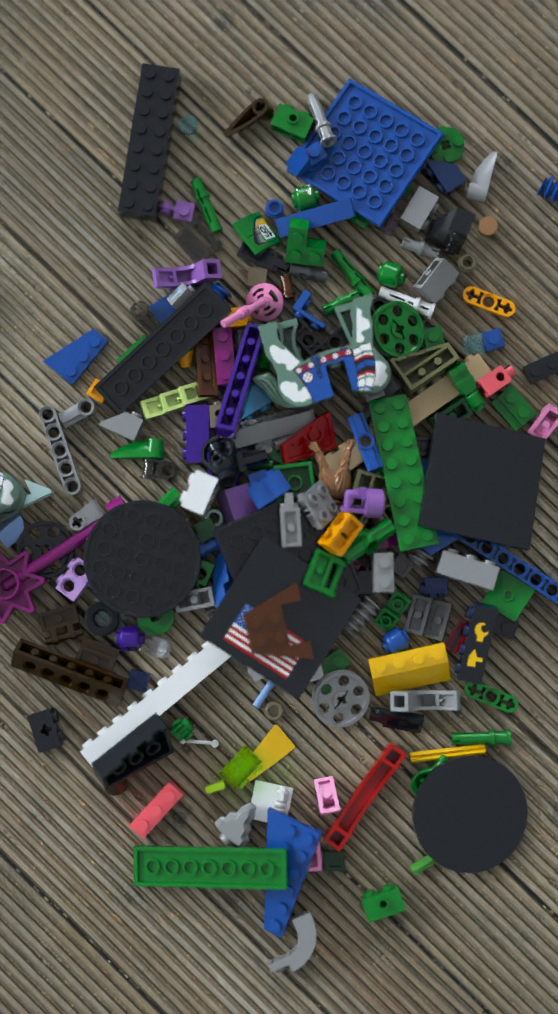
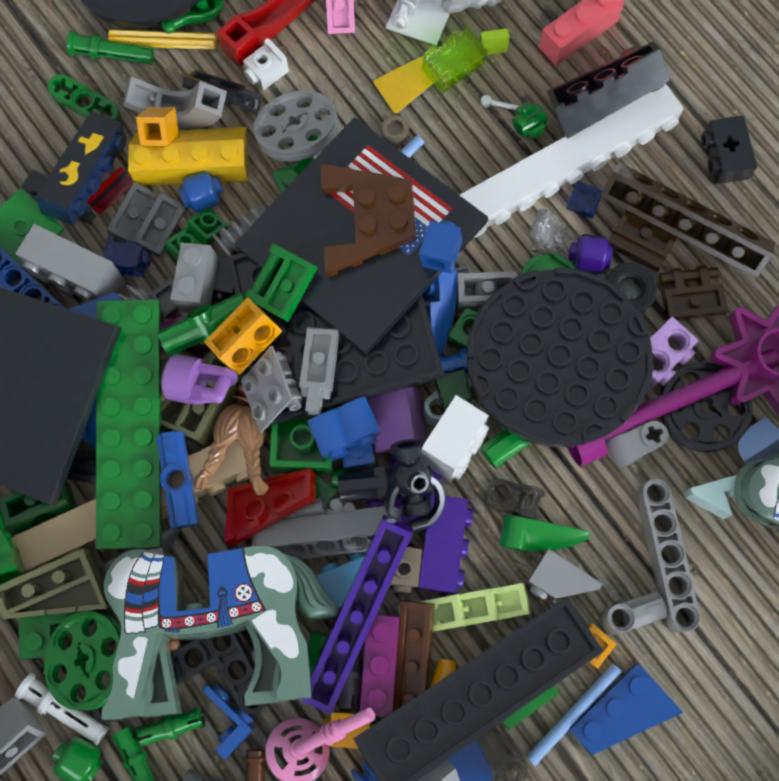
camera: 175 degrees left, 10 degrees down
none -> light orange brick [136,107,179,146]
none -> white brick [243,38,289,91]
none -> blue brick [419,220,463,274]
none -> light blue bar [526,663,622,766]

